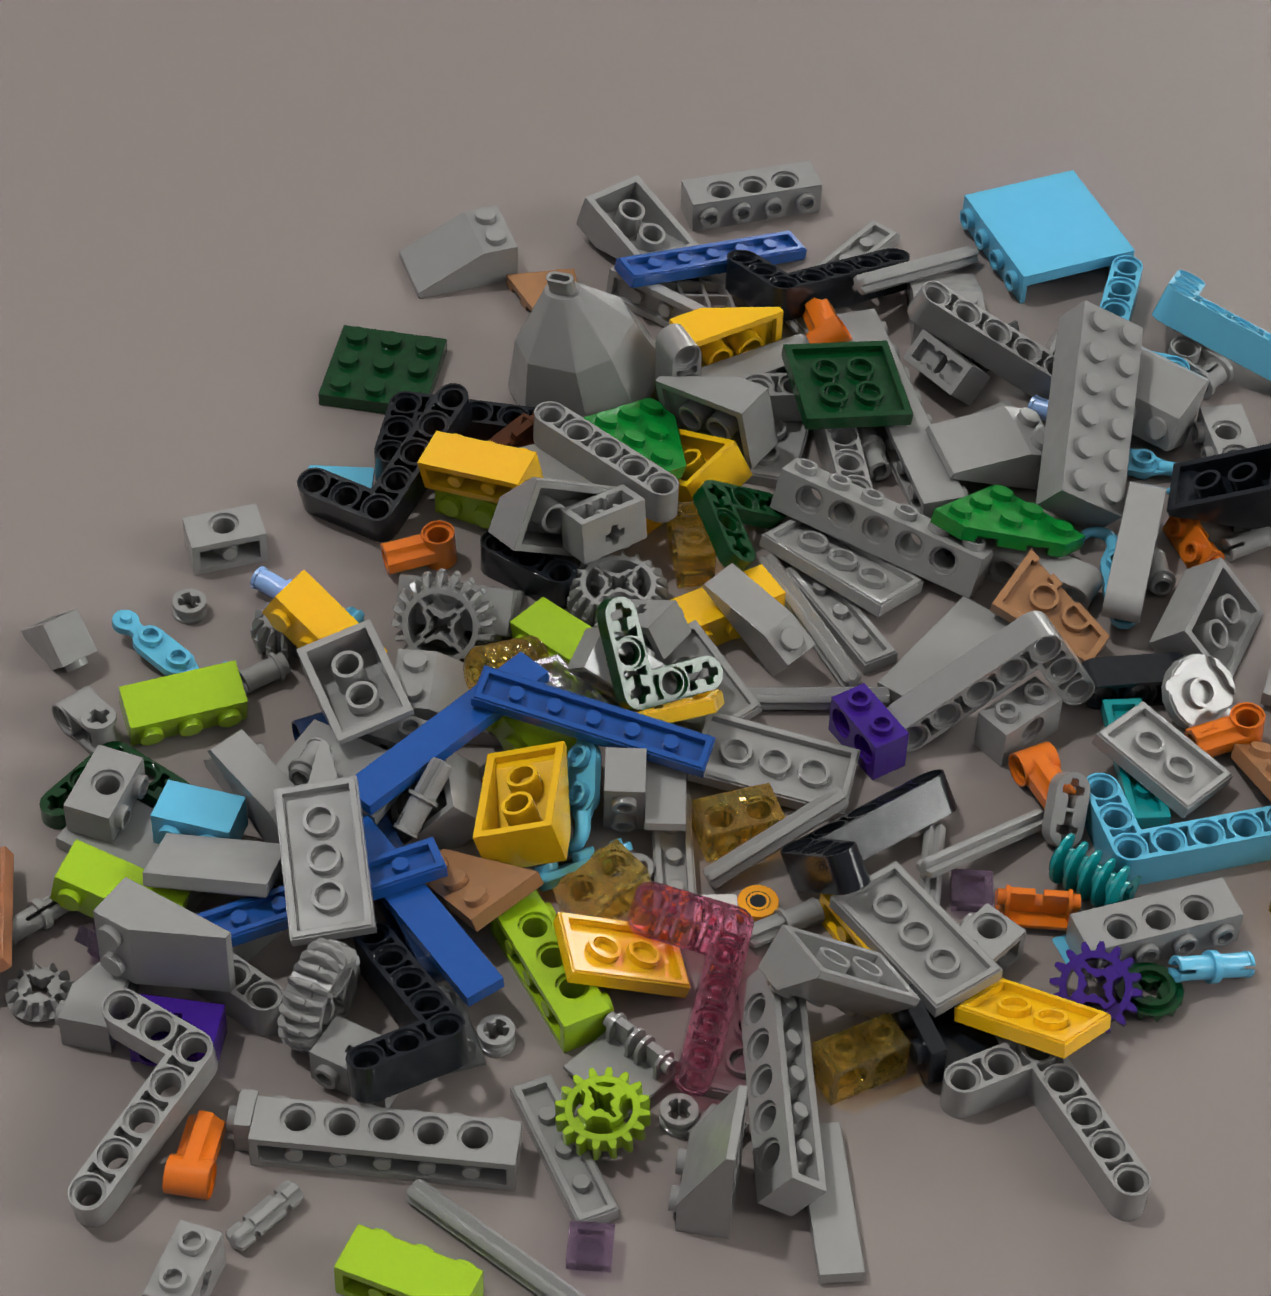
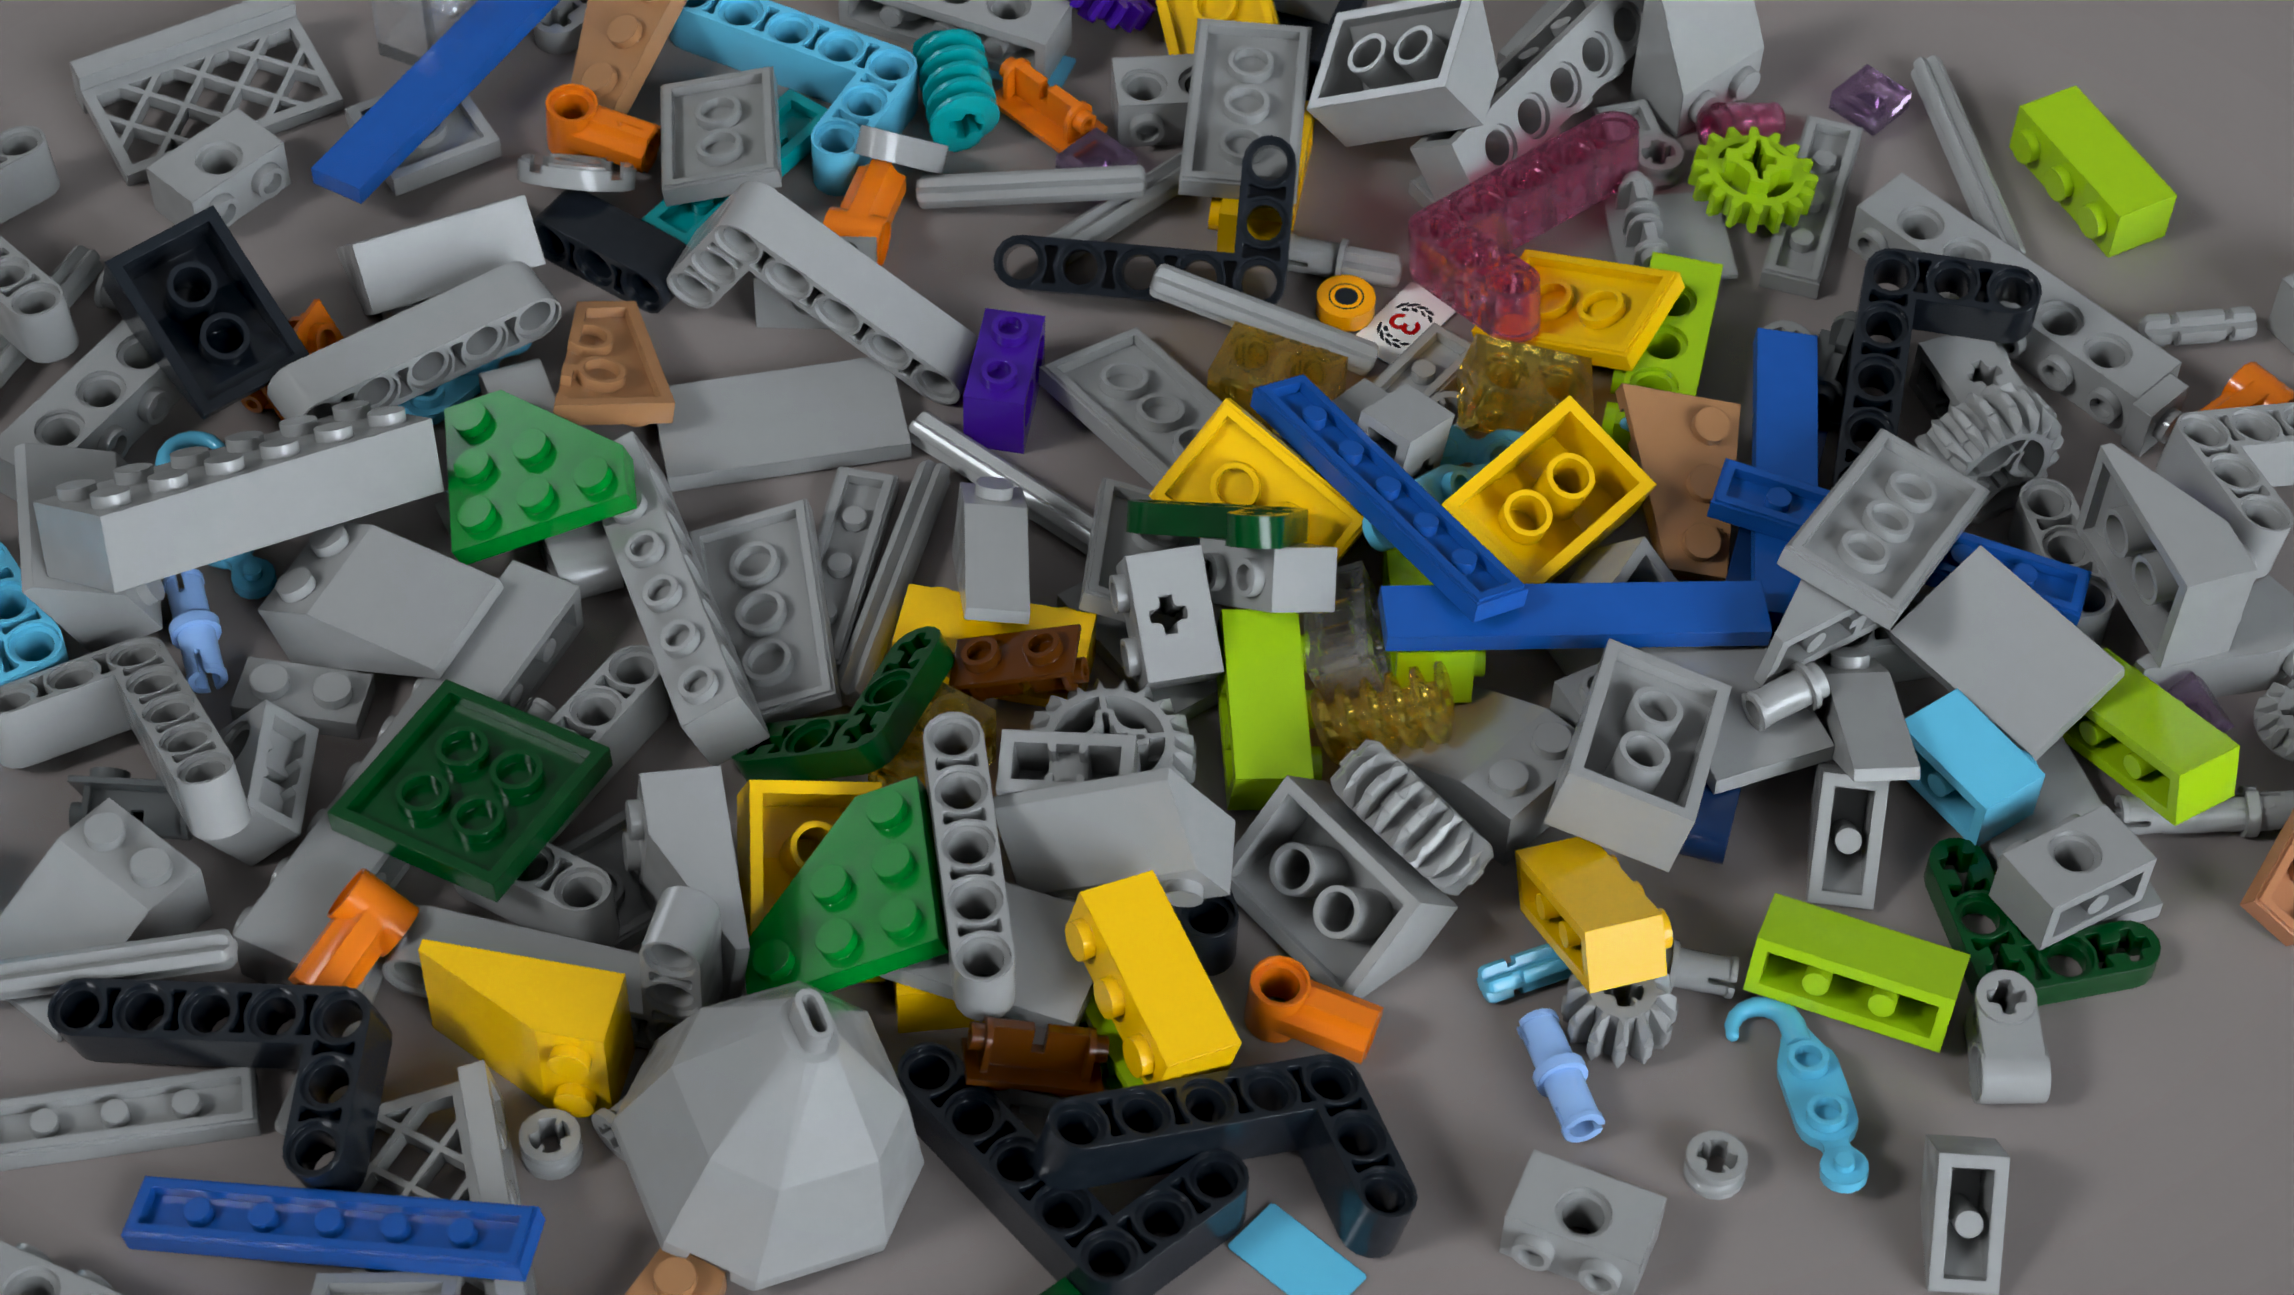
camera: 140 degrees left, 5 degrees up
light grey axle [393,757,452,839] -> none
none -> reddish brown hinge [948,624,1090,702]
none -> clear pink cone [1697,102,1786,145]

